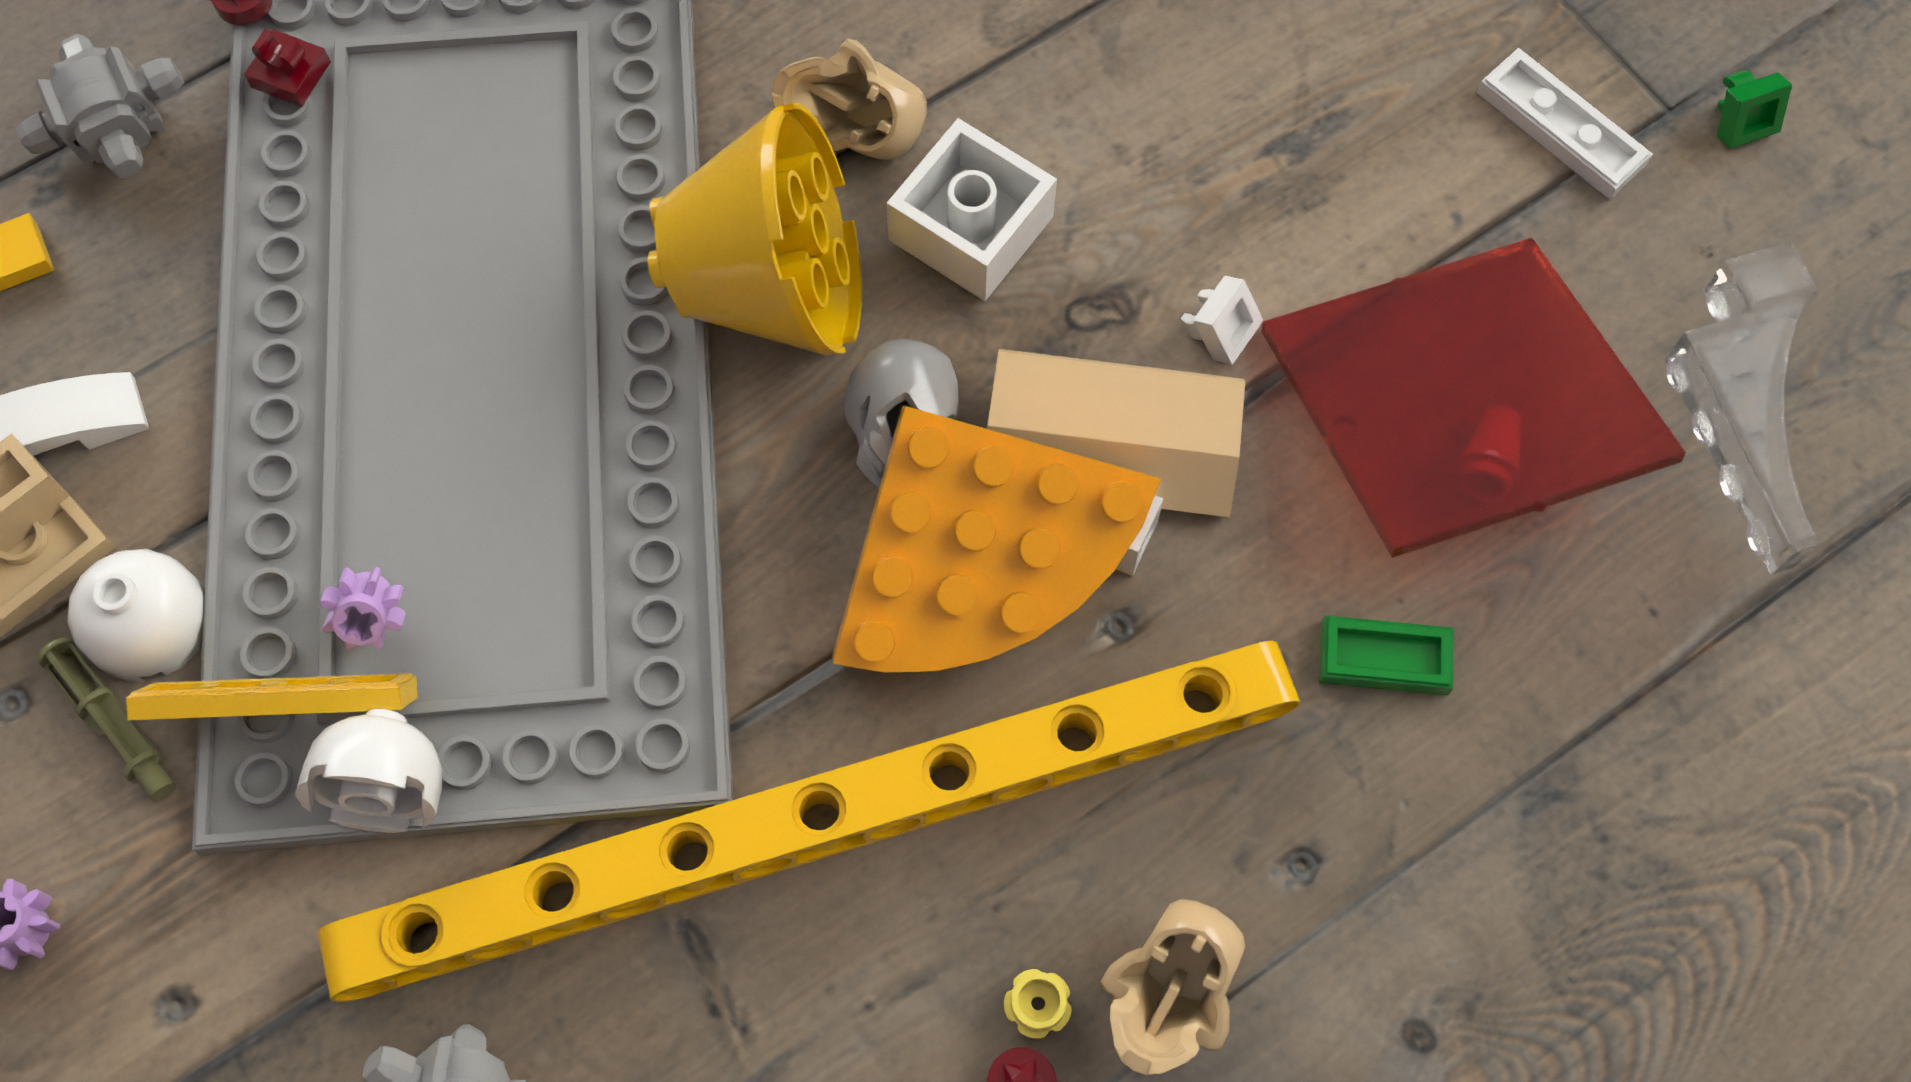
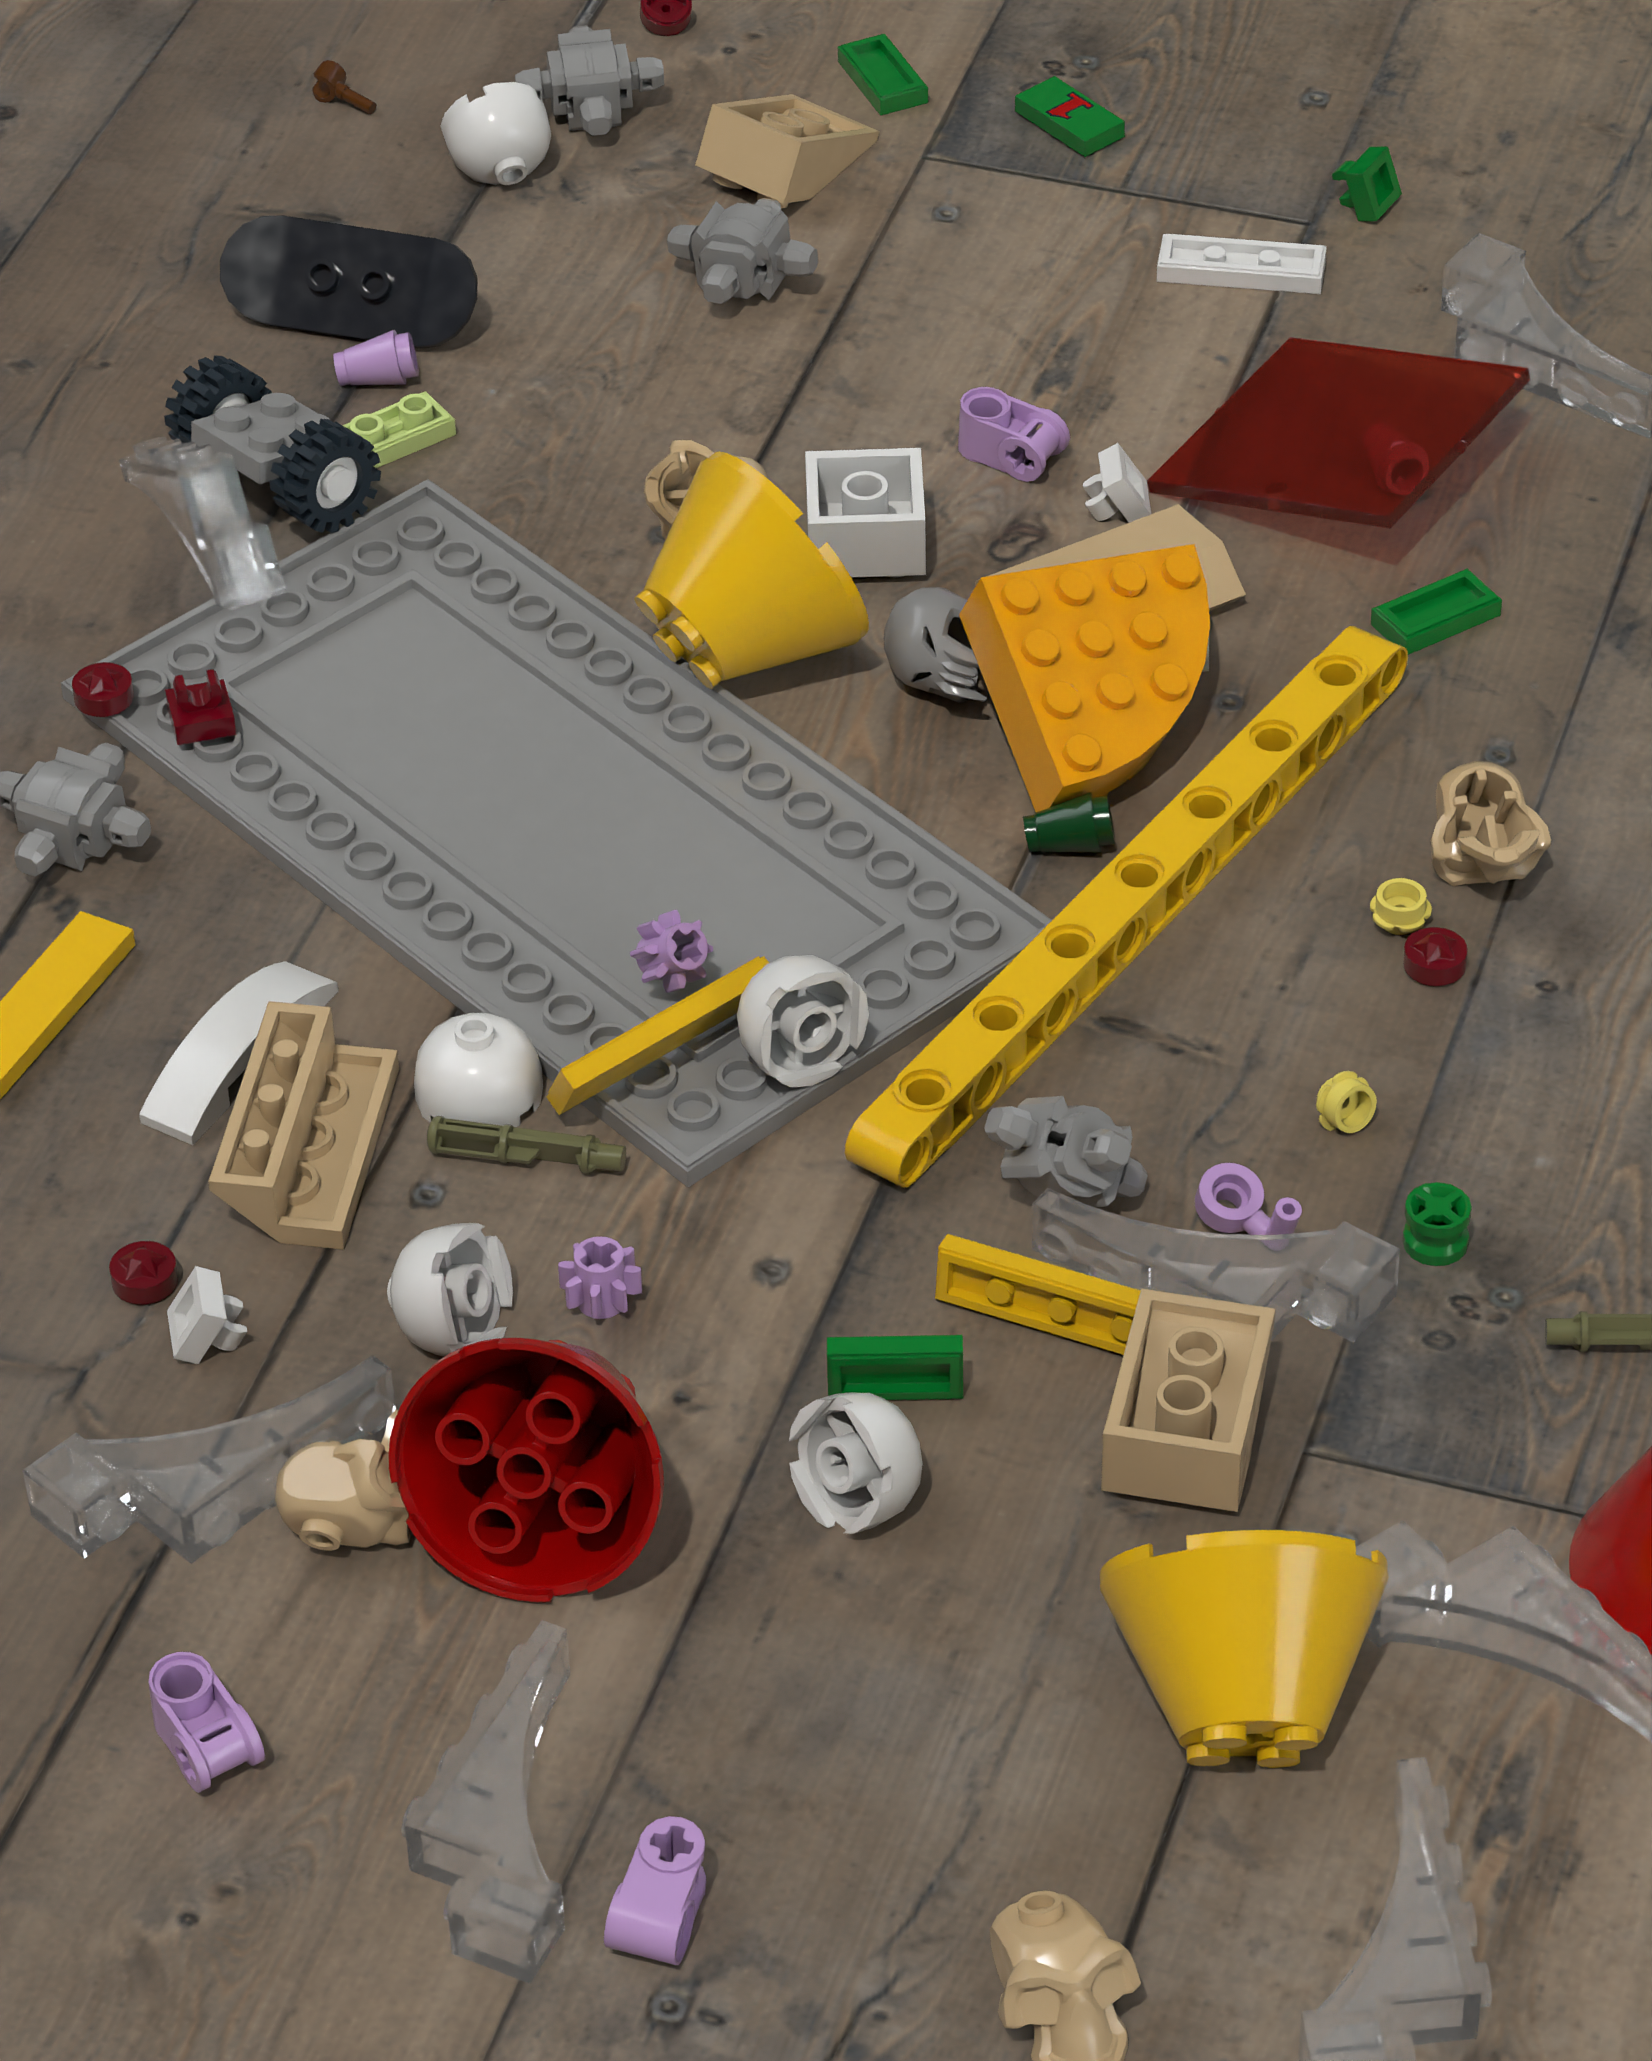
camera: 35 degrees left, 25 degrees down
none -> lavender piece [958,387,1070,482]
none -> dark green cone [1023,792,1116,853]

